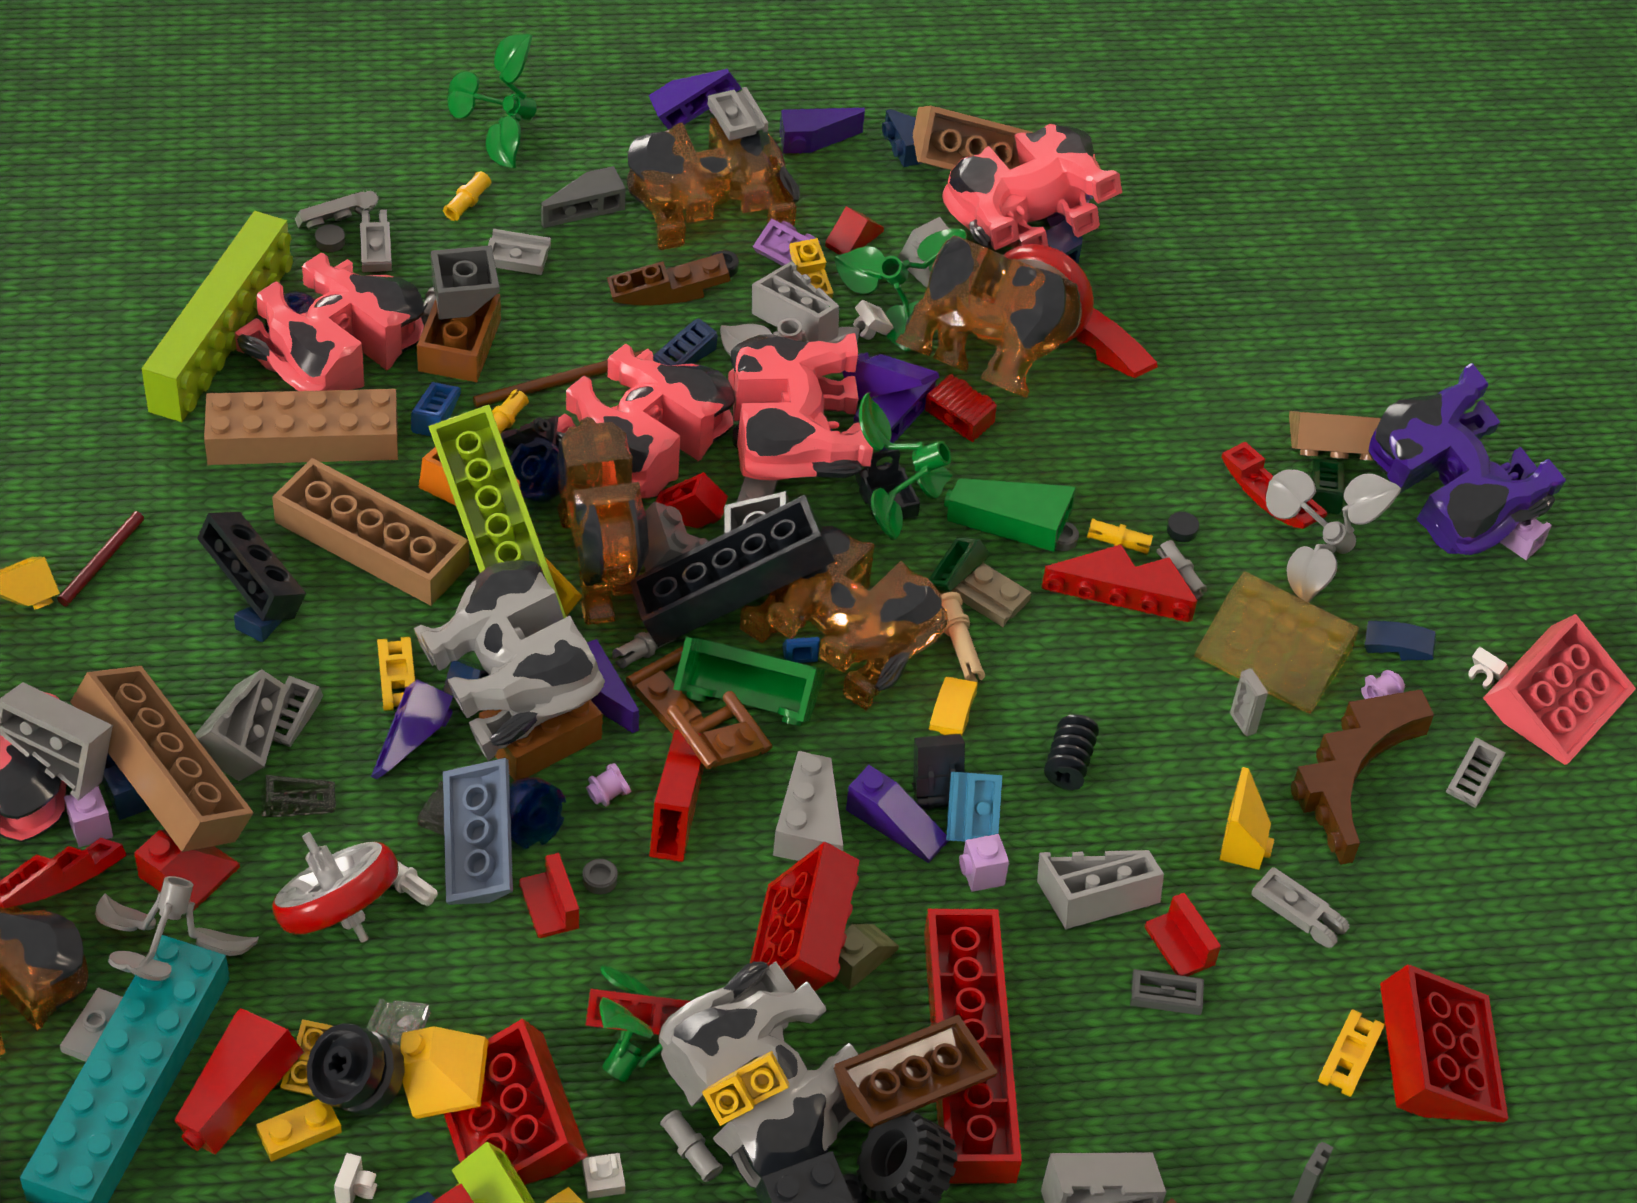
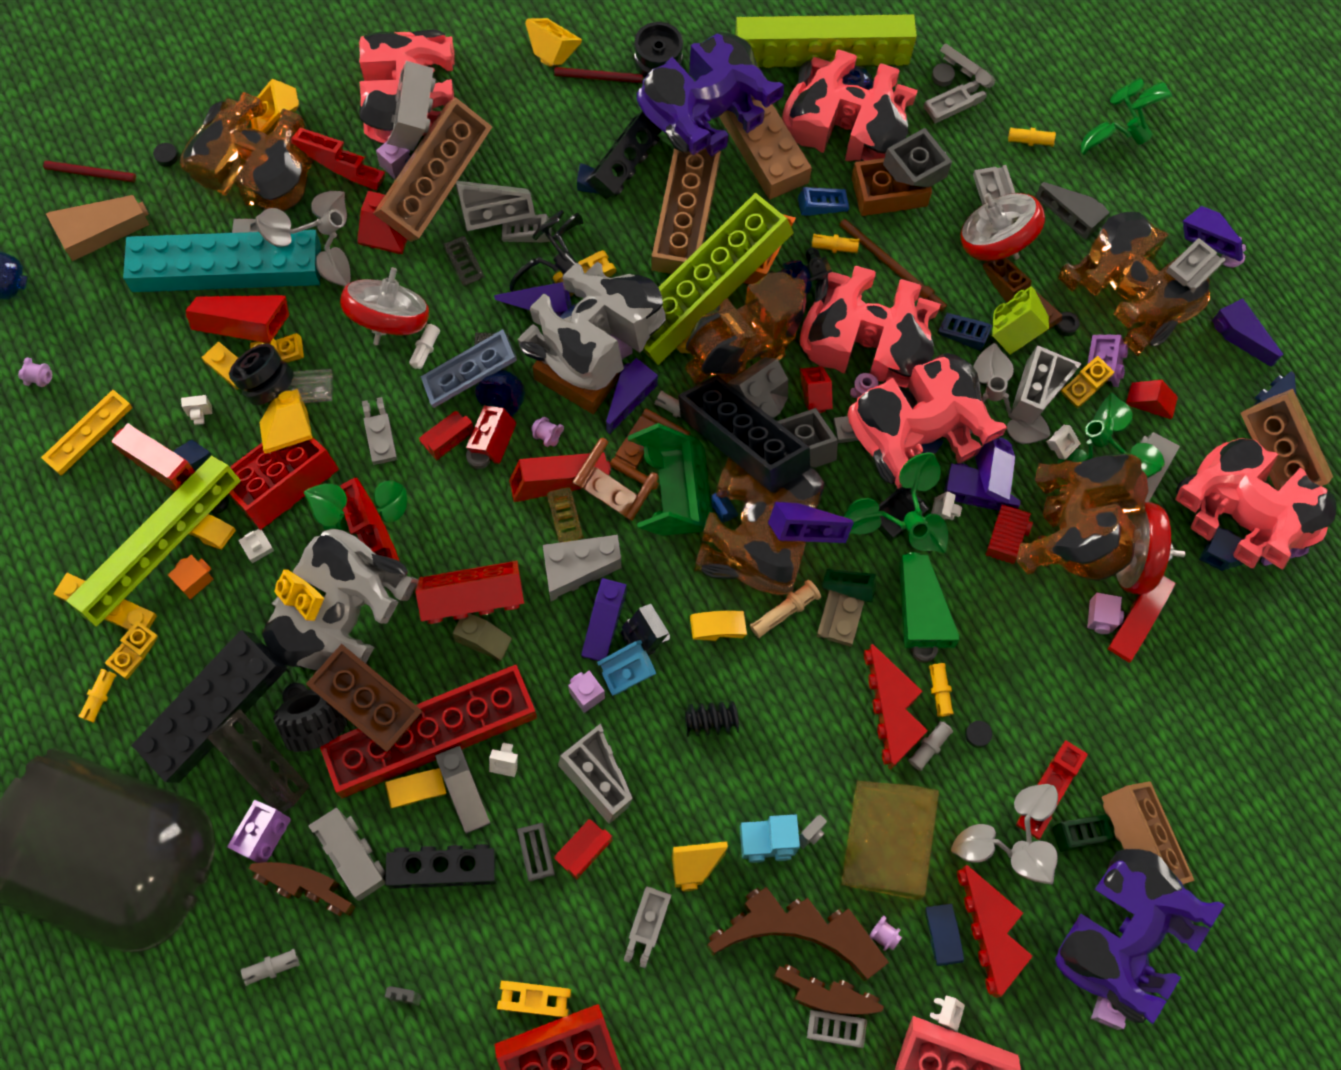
camera: 70 degrees right, 20 degrees up
none -> light grey hinge [362,397,397,465]
none -> yellow slope [385,768,446,809]
none -> black brick [386,844,497,889]
none -> dark grey slope [435,746,490,834]
none -> red panel [466,406,516,464]
none -> white tile [489,743,518,777]
none -> black plant [510,210,583,292]
none -> clear yellow slope [547,487,583,543]
none -> black wheel [634,22,683,78]
none -> dark purple animal [636,32,784,157]
none -> medium azure brick [740,814,800,863]
none -> dark purple slope [768,502,854,543]
none -> reddish brown slope [773,965,884,1016]
none -> lavender brick [850,373,878,398]
none -> white tile [931,491,962,520]
none -> red slope [957,865,1033,998]
none -> flat silver wheel [960,193,1045,261]
none -> lime slope [992,286,1049,355]
none -> lavender brick [1087,593,1124,634]

